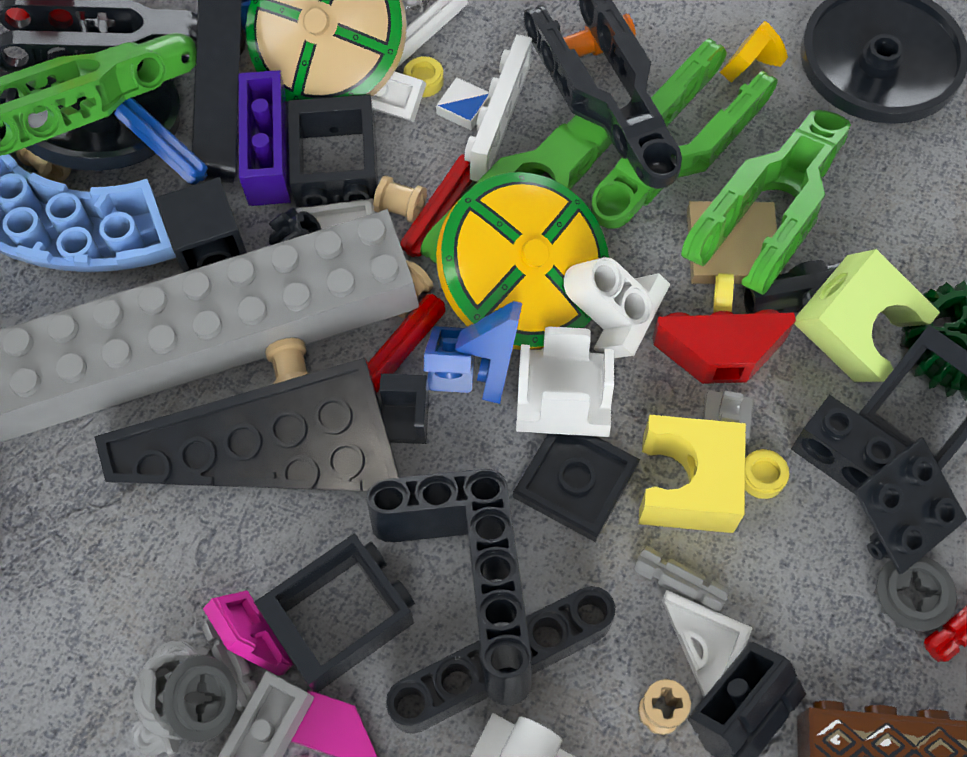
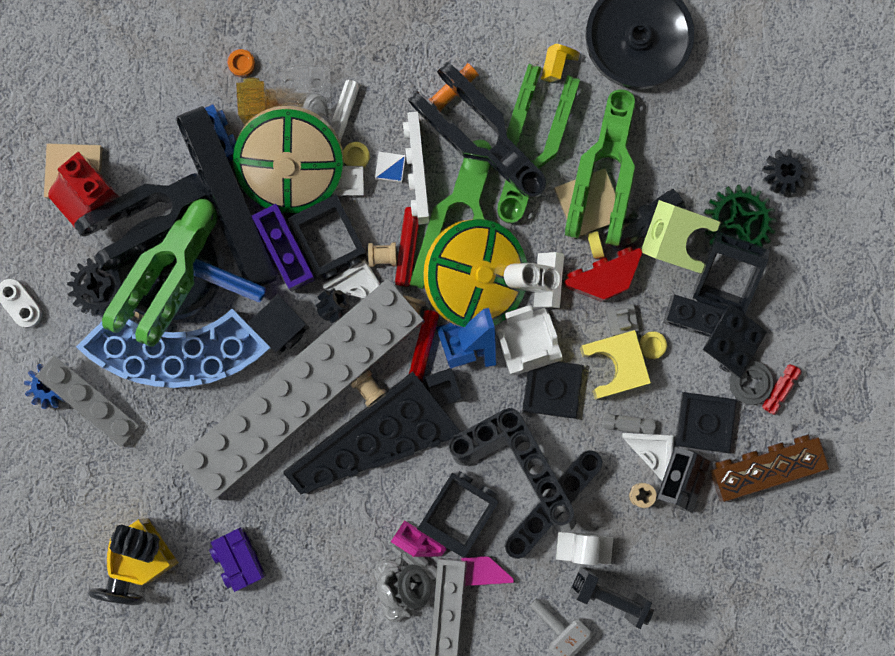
camera: 20 degrees left, 20 degrees up
none -> black tile [675,392,737,454]

